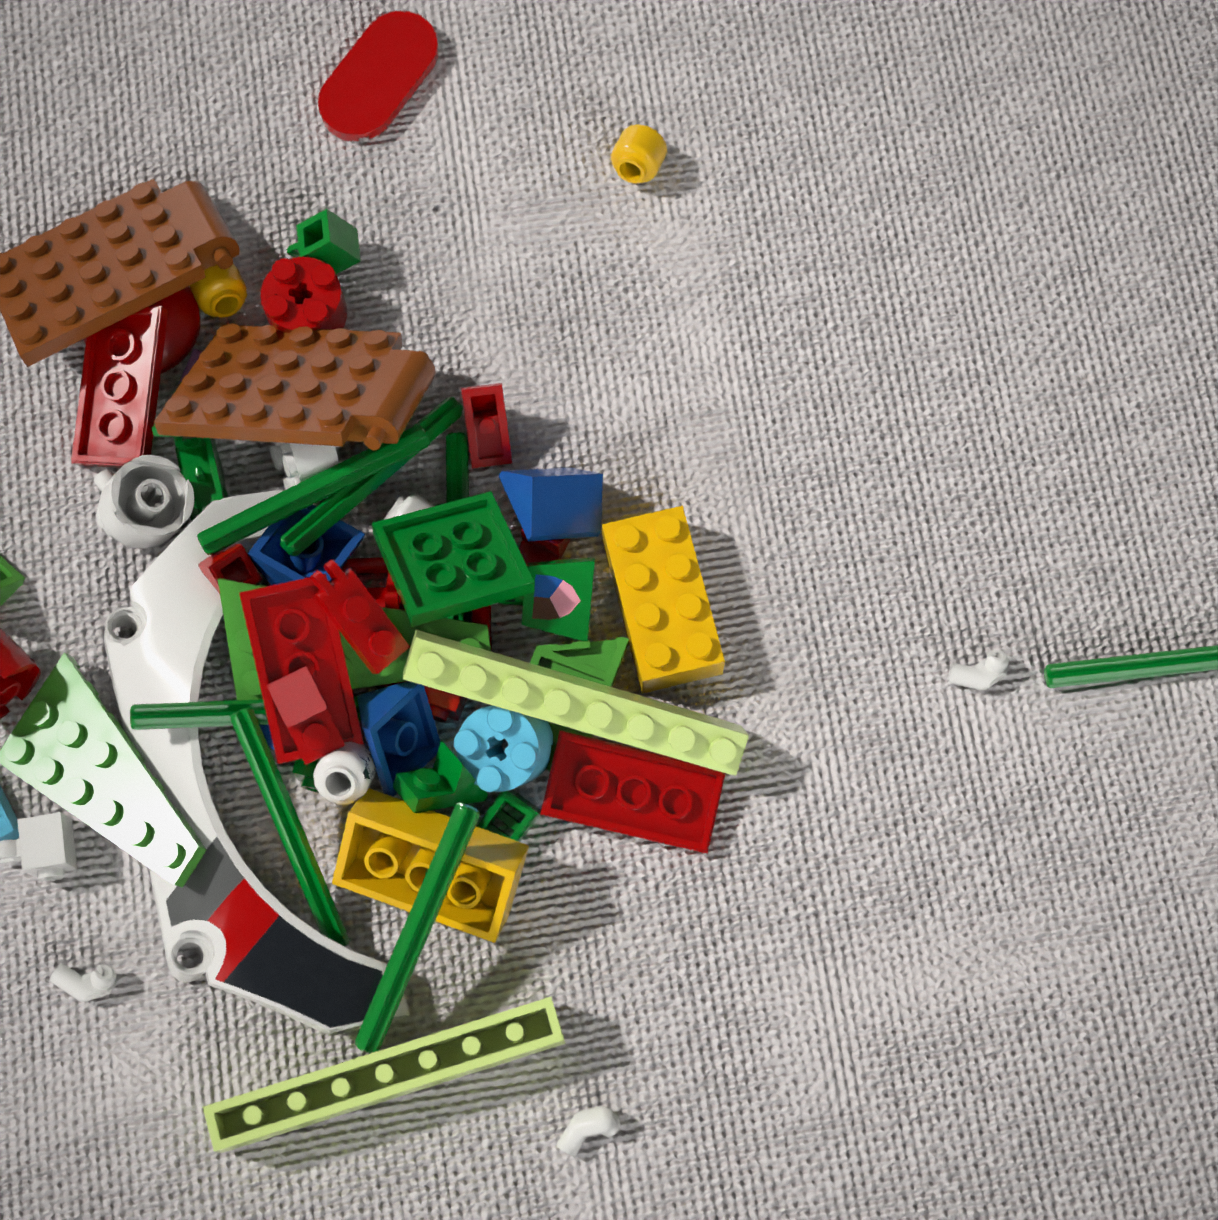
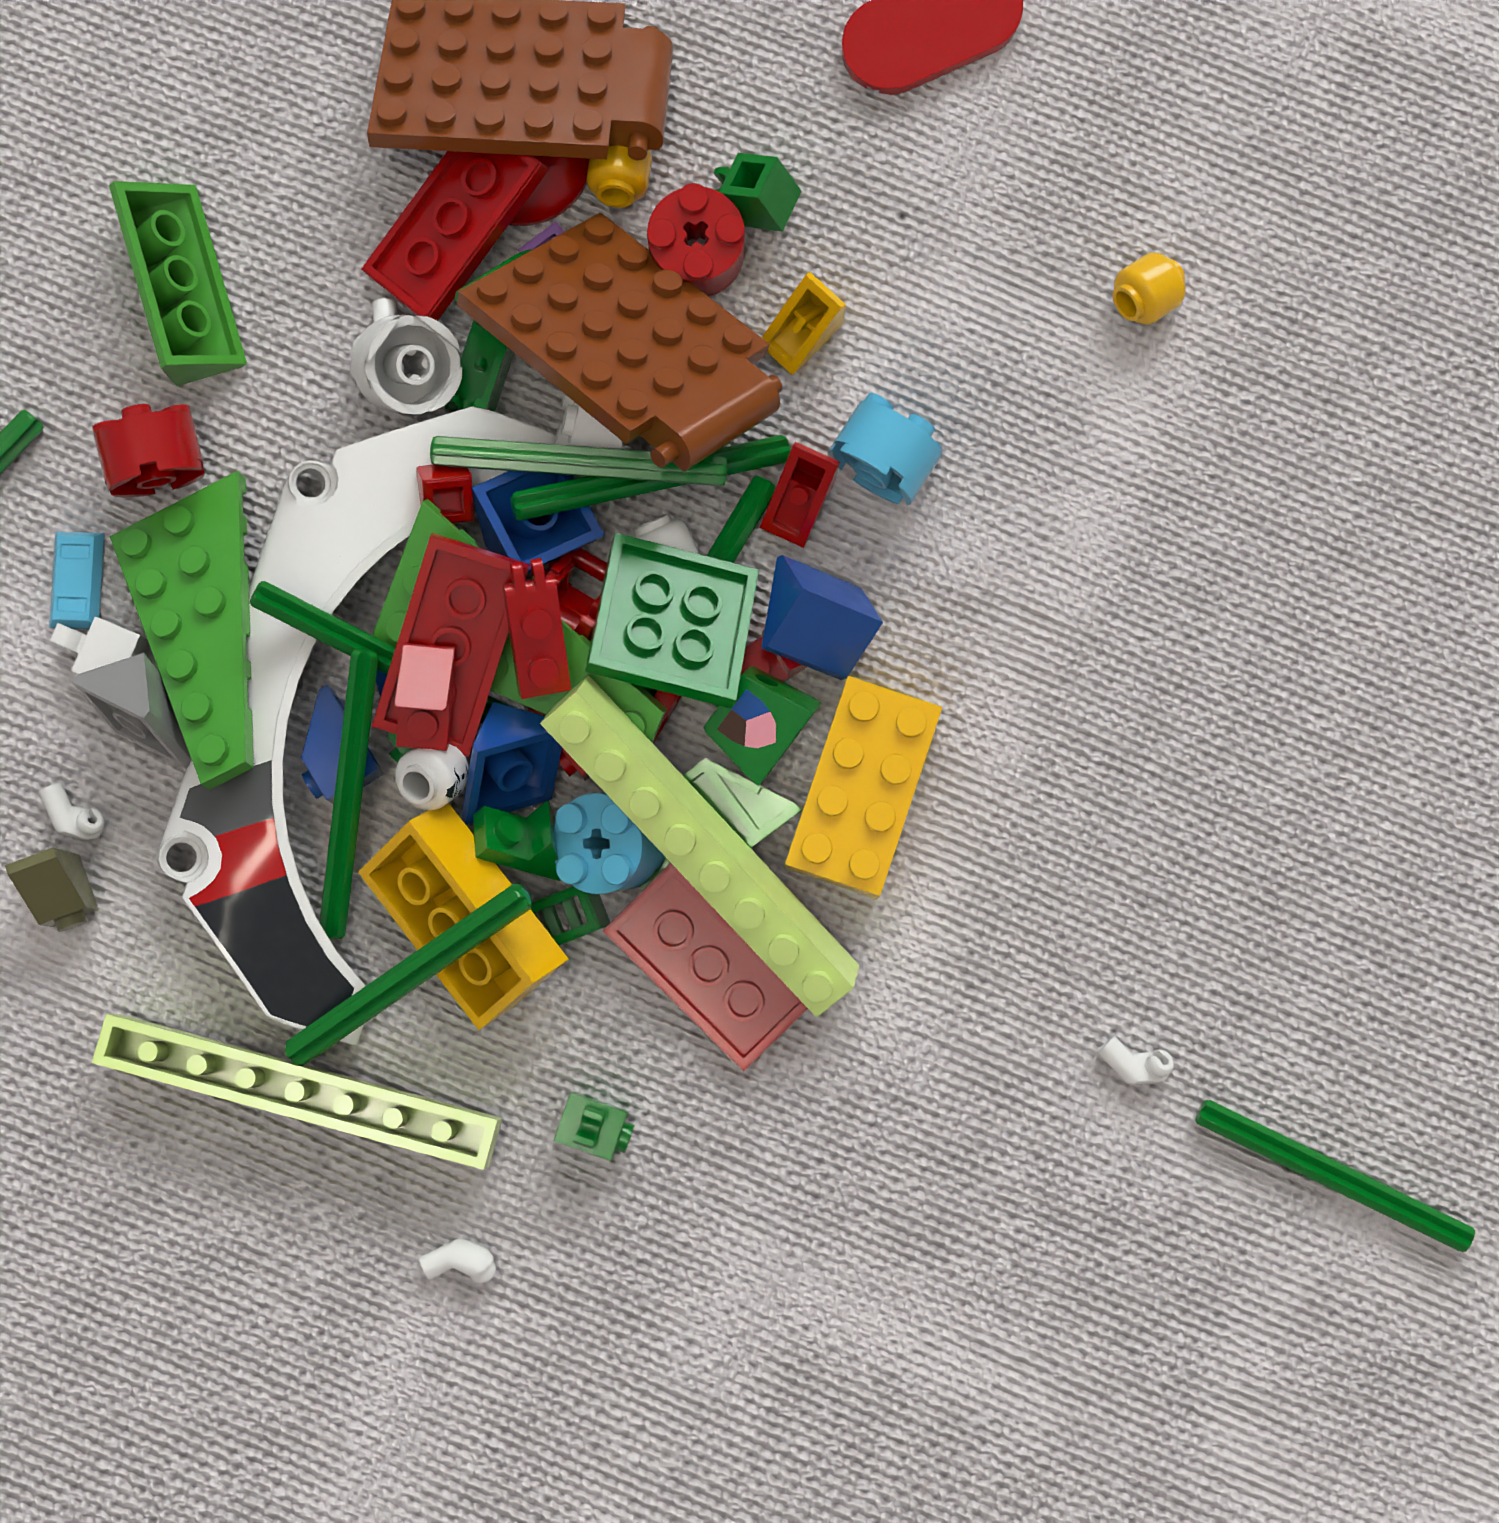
camera: 30 degrees right, 10 degrees up
none -> olive slope [5,847,99,932]
none -> light grey slope [72,653,191,769]
none -> blue slope [301,685,384,804]
none -> green brick [553,1092,635,1161]
none -> yellow slope [761,272,846,375]
none -> medium azure brick [828,392,942,505]

